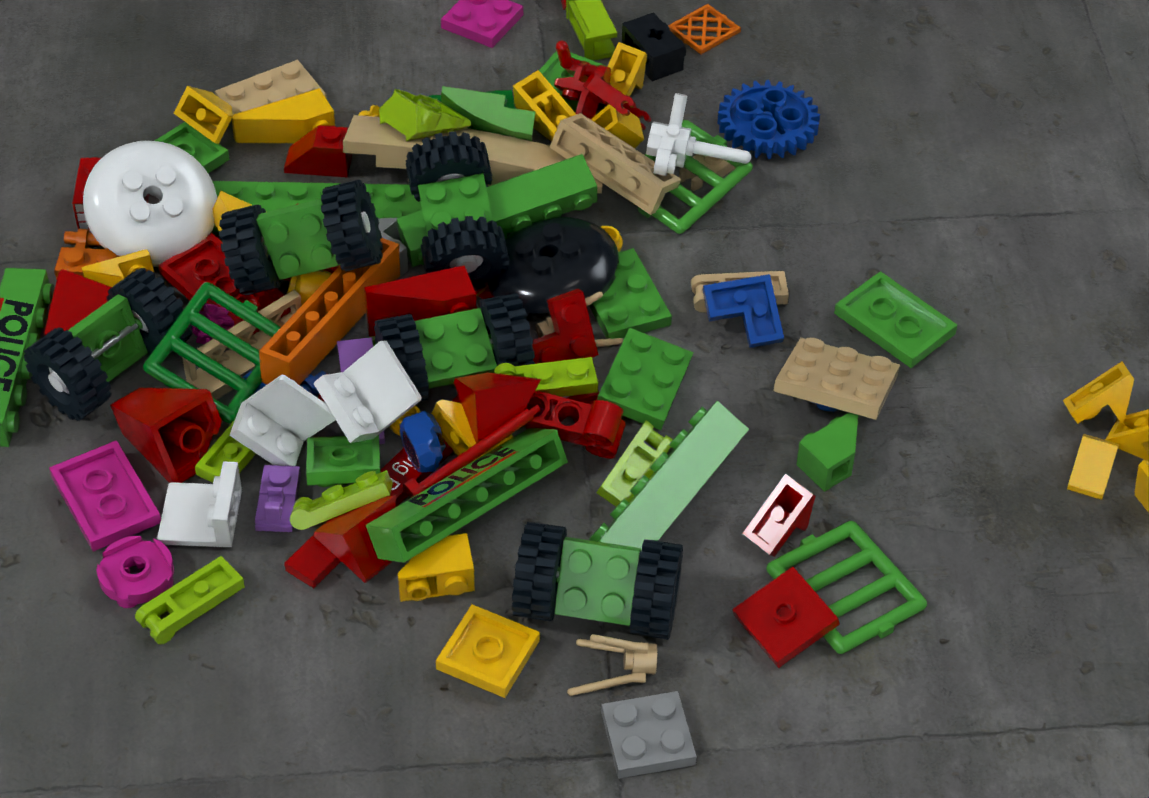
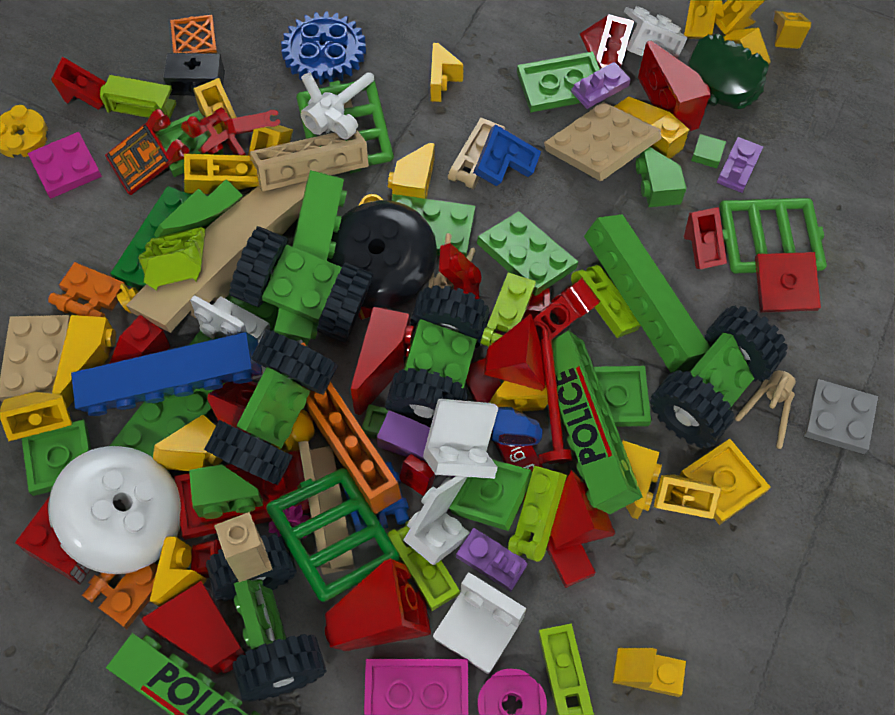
camera: 60 degrees left, 15 degrees up
none -> orange plate [48,262,126,317]
none -> blue brick [71,332,263,416]
none -> flag [105,109,190,195]
none -> bright green slope [189,464,263,519]
none -> white bracket [190,295,271,339]
none -> tan window [214,512,273,583]
none -> yellow slope [388,143,435,199]
none -> yellow slope [430,43,464,102]
none -> medium lavender plate [571,62,631,109]
none -> red slope [580,14,634,69]
none -> bright green plate [594,366,651,427]
none -> yellow slope [612,648,686,697]
none -> yellow slope [614,96,689,159]
none -> white bracket [624,6,687,59]
none -> red slope [638,40,710,131]
none -> yellow slope [653,474,721,519]
none -> dark green animal [687,33,769,109]
none -> bright green tile [691,134,726,169]
none -> medium lavender plate [717,137,763,193]

